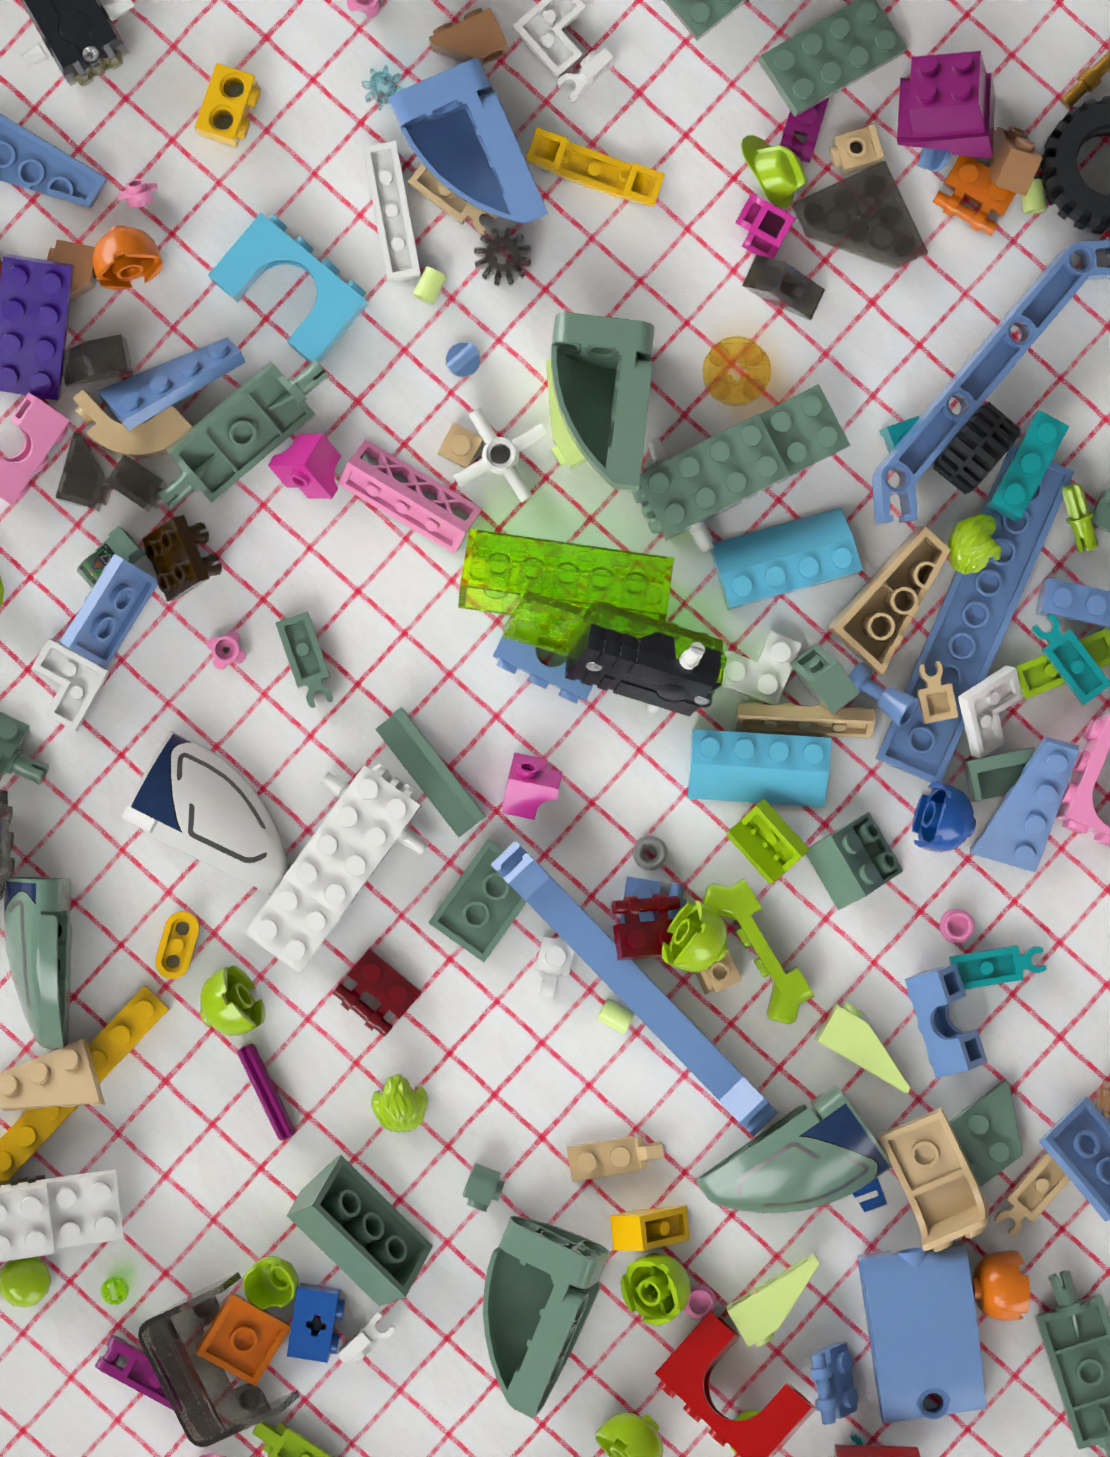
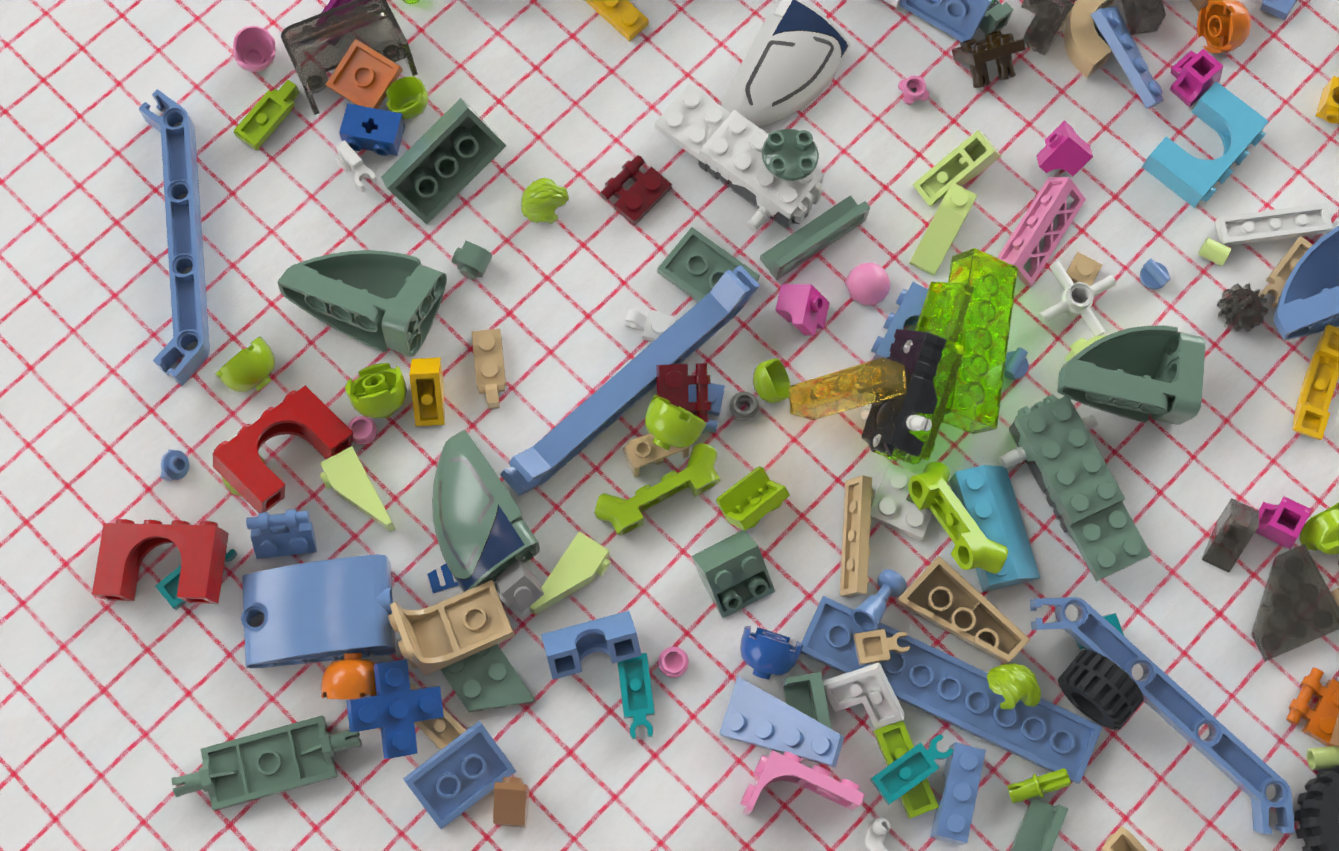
camera: 85 degrees right, 15 degrees down
bright pink plate [118,179,158,208] -> none
yellow plate [155,911,200,979] -> none
sand green plate [158,360,329,510] -> none
lime cylinder [200,965,266,1036] -> none
magenta axle [237,1043,296,1141] -> none
sand green plate [275,611,333,708] -> none
yellowish green hinge [596,999,635,1034] -> none
medium azure slope [687,729,831,807] -> none
clear yellow plate [702,336,771,406] -> none
sand green panel [790,643,859,714] -> none
teal arch [986,410,1069,522] -> none
none -> blue plate [346,660,444,759]
none -> light grey brick [496,559,544,613]
none -> lime hair [753,358,791,403]
none -> sand green dish [762,129,819,181]
none -> clear yellow brick [789,357,907,421]
none -> bright pink hair [845,262,890,305]
none -> lime plate [908,462,1009,574]
none -> yellowish green slope [909,182,977,276]
none -> yellowish green slope [912,130,1002,206]
none -> medium blue plate [999,347,1029,380]
none -> dark pink brick [1170,49,1224,108]

